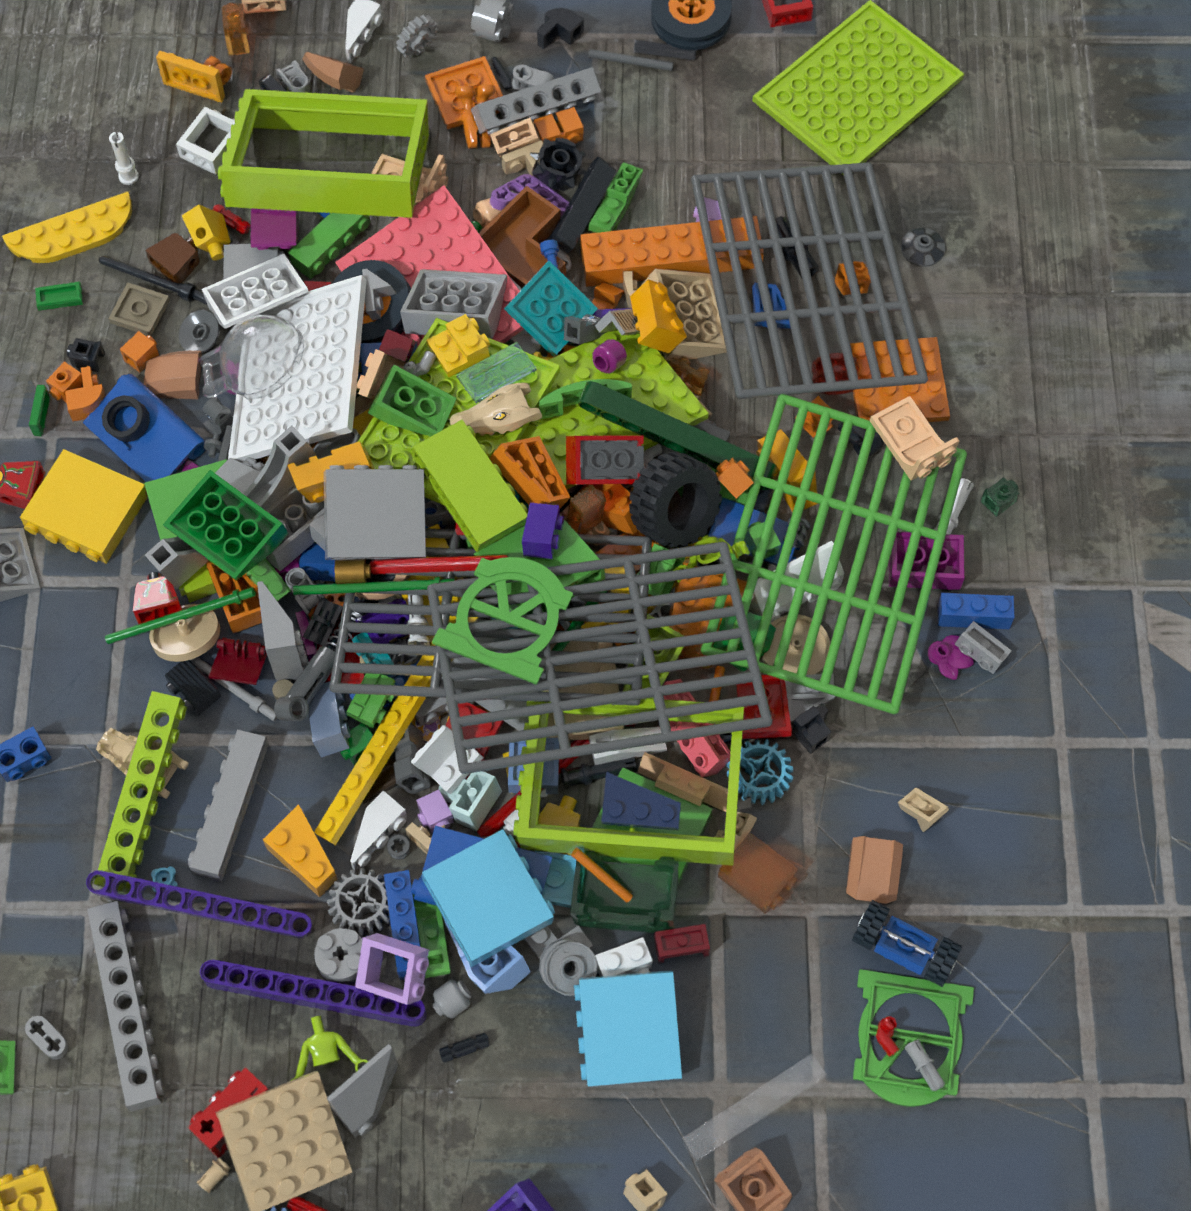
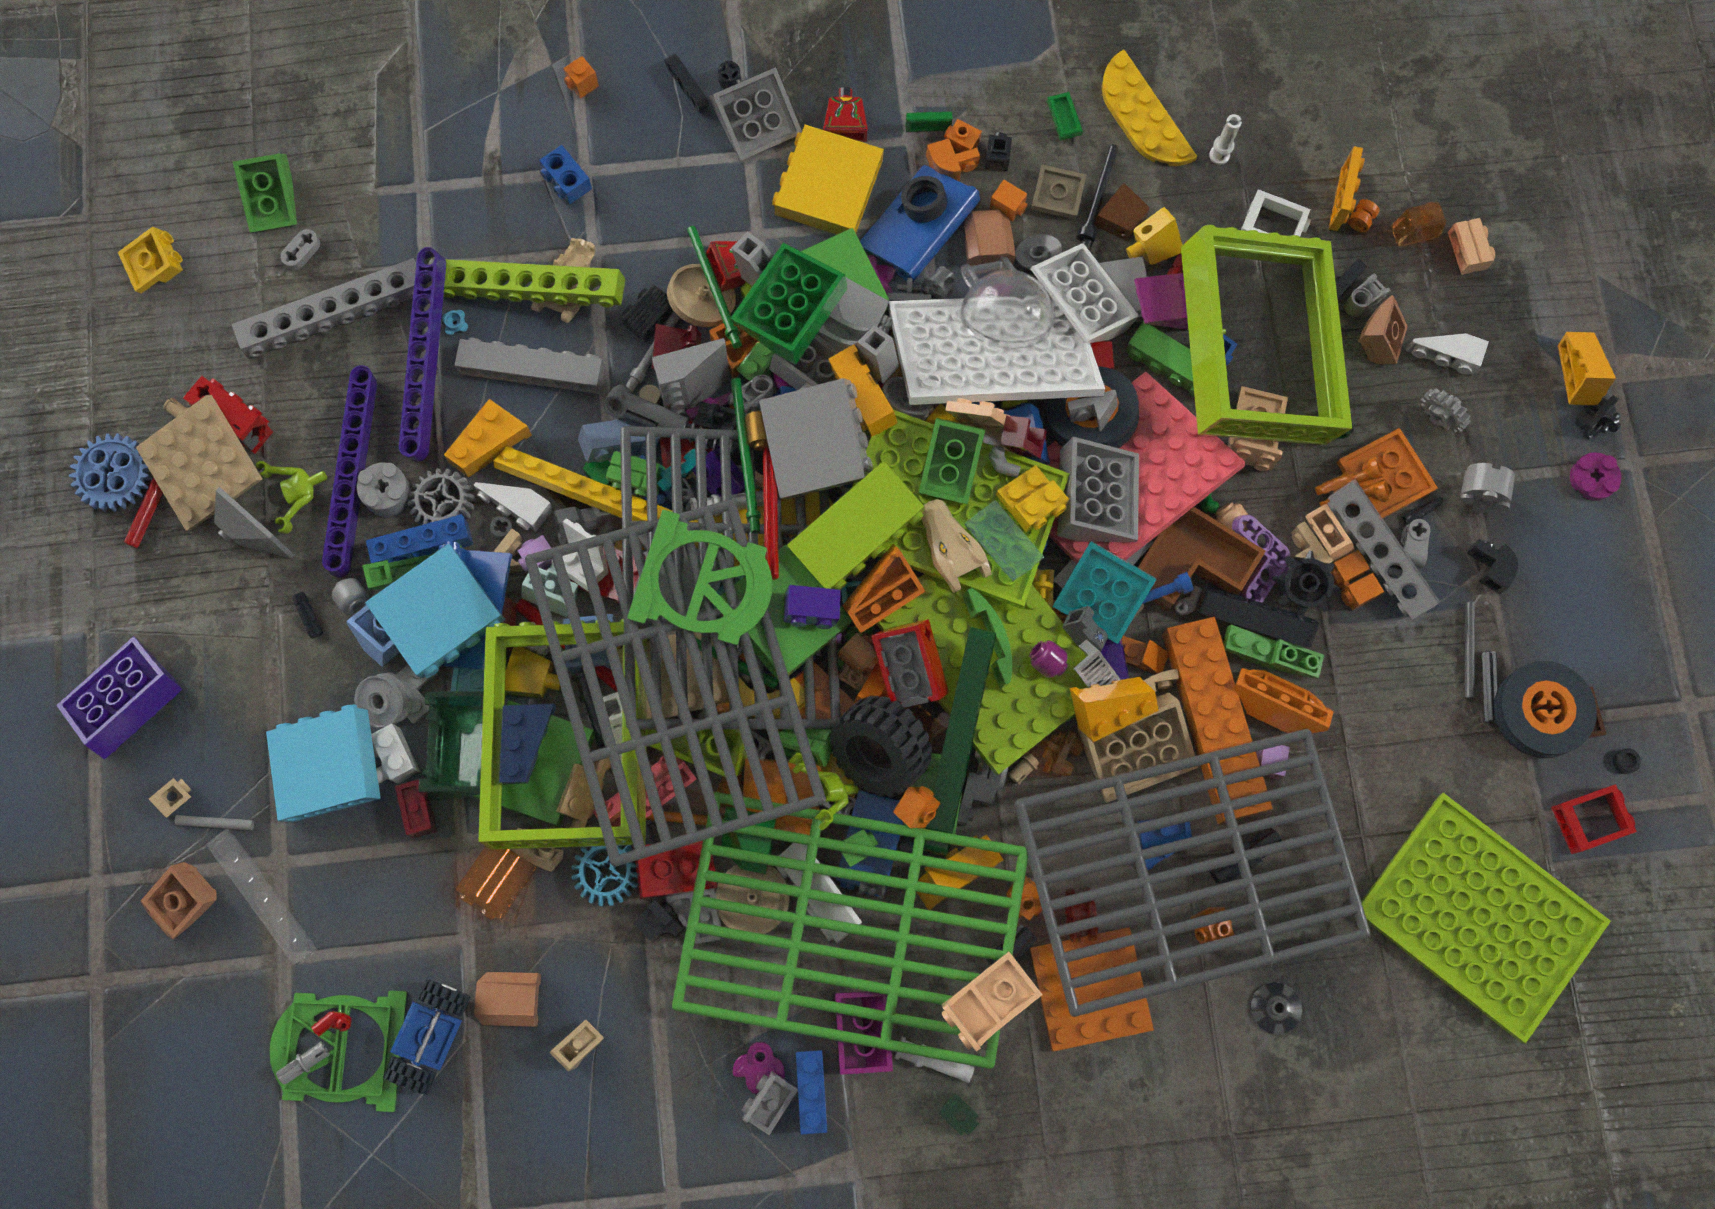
camera: 80 degrees right, 10 degrees up
lavender window [355,933,429,1005] -> none
orange bar [571,848,633,903] -> none
none -> light grey bar [175,815,254,830]
none -> orange wedge [1235,668,1333,733]

